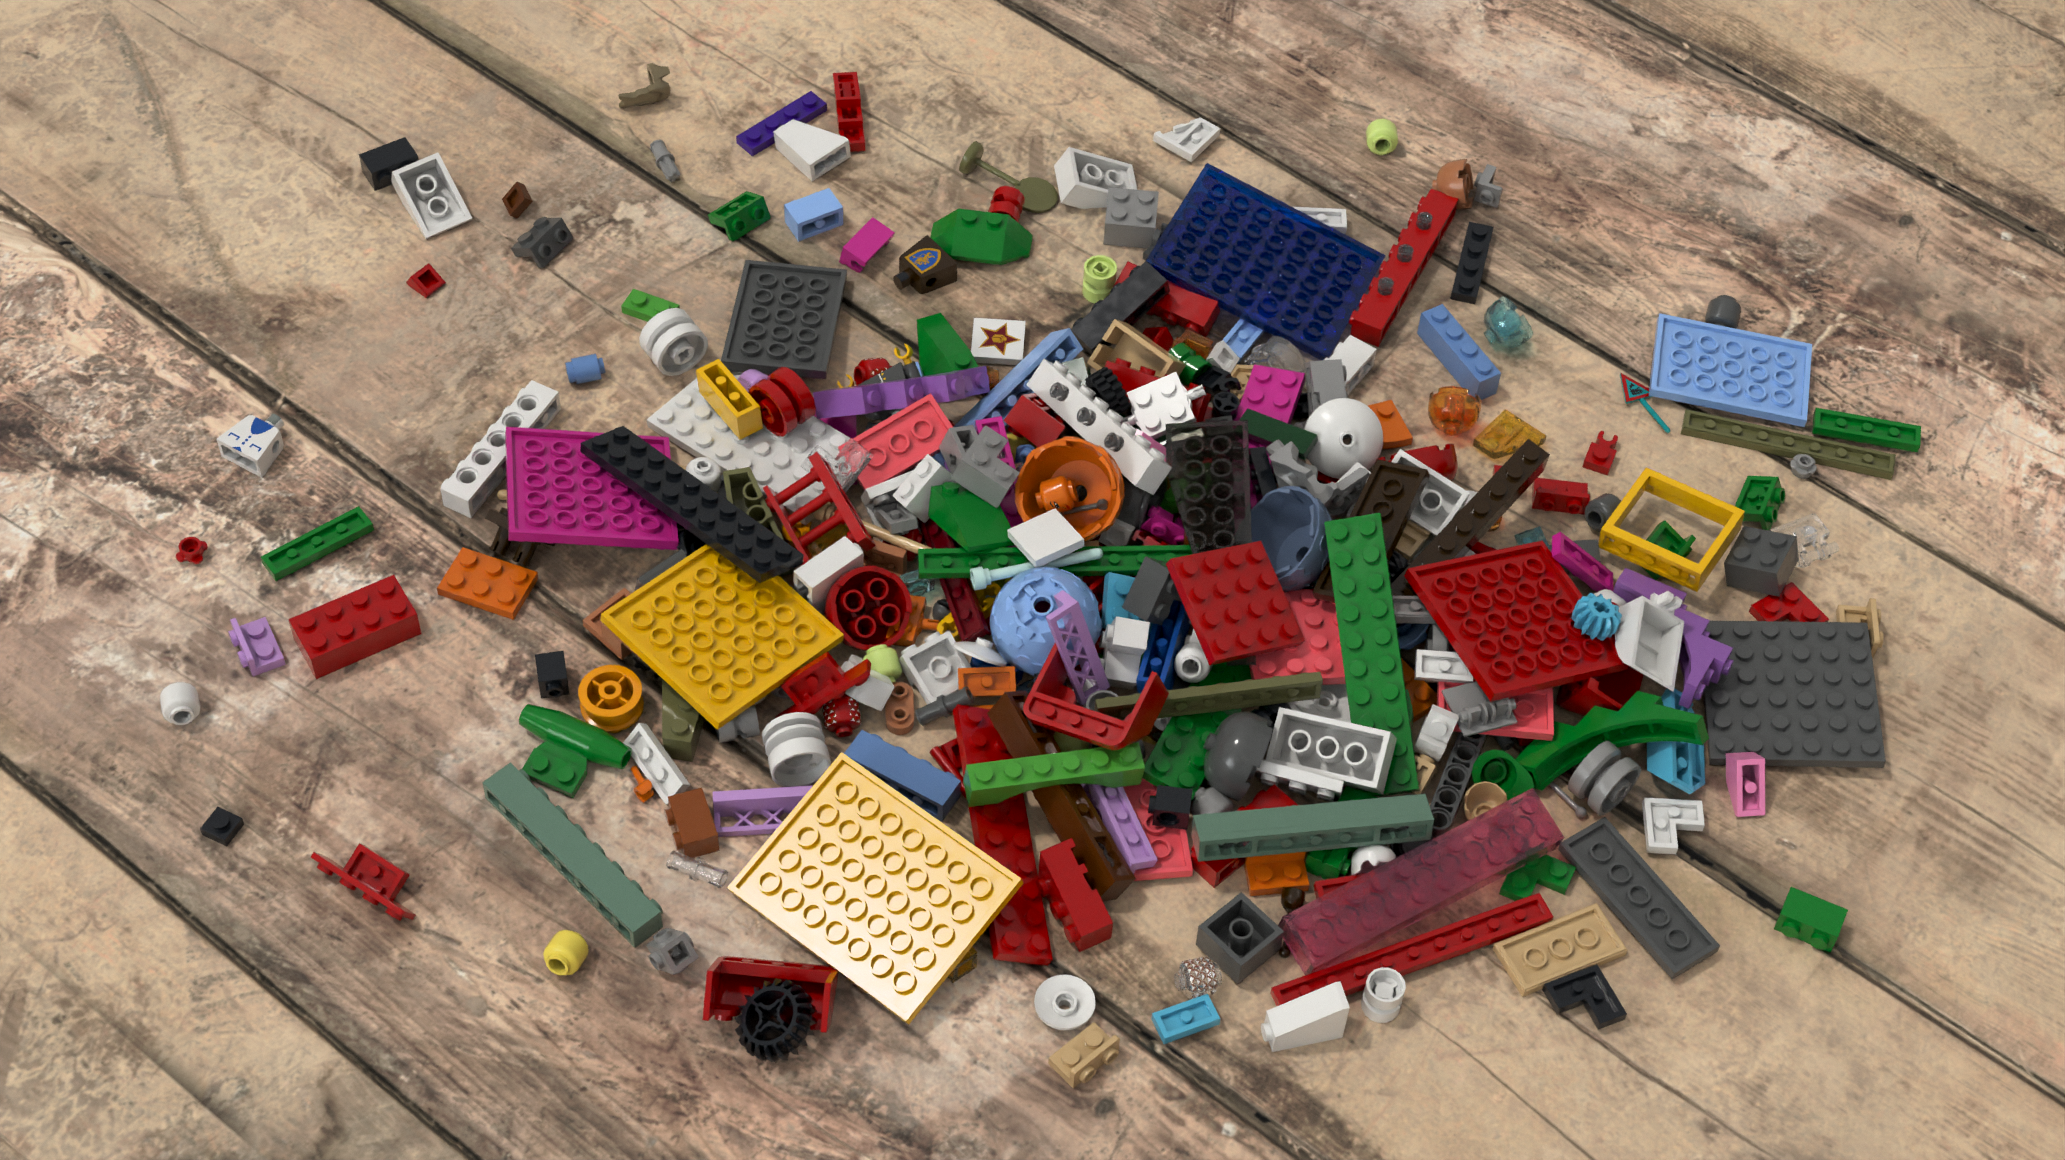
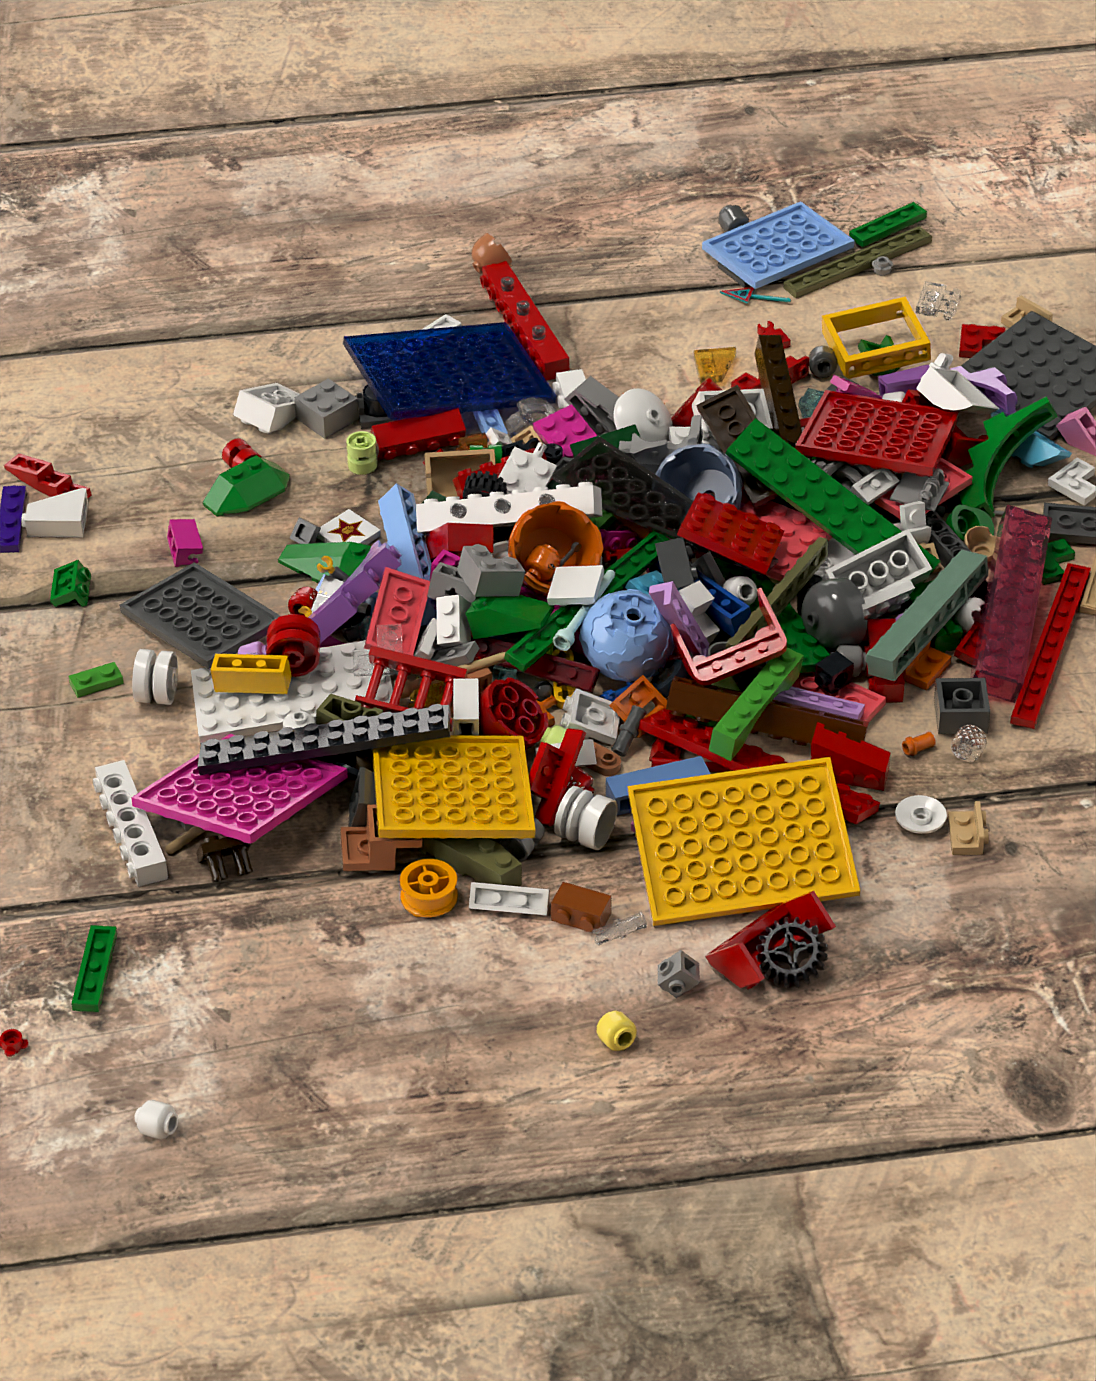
camera: 45 degrees left, 10 degrees down
black plate [200,807,244,847] -> none
lavender bracket [228,617,286,677] -> none
red brick [288,575,421,679] -> none
red bracket [311,843,416,921] -> none
orange plate [437,547,539,620] -> none
sand green brick [482,762,663,948] -> none
green plate [519,704,632,798] -> none
black brick [535,651,570,699] -> none
medium blue brick [565,353,606,384] -> none
orange hand [631,766,654,802] -> none
lavender fence [713,785,813,837] -> none
light blue brick [784,188,843,242] -> none
dark brown torso [893,235,958,294] -> none
white dish [953,637,1007,667] -> none
olive piece [959,141,1058,213] -> none
black brick [1071,261,1170,356] -> none
medium azure plate [1151,994,1221,1044] -> none
white wing [1153,117,1221,162] -> none
white slope [1261,981,1350,1052] -> none
dark brown hinge [1279,888,1306,958] -> none
white wheel [1361,967,1406,1023] -> none
yellowish green head [1366,119,1398,155] -> none
medium blue brick [1417,304,1501,403] -> none
clear orange cylinder [1428,386,1482,436] -> none
black plate [1450,222,1494,304] -> none
light grey bracket [1474,164,1502,208] -> none
clear light blue cylinder [1484,296,1533,348] -> none
light grey wheel [1568,741,1641,816] -> none
medium azure gear [1571,593,1622,641] -> none
dark grey brick [1724,526,1799,597] -> none
green bracket [1735,476,1786,531] -> none
none -> plate [290,517,321,544]
none -> orange pin [902,732,936,756]

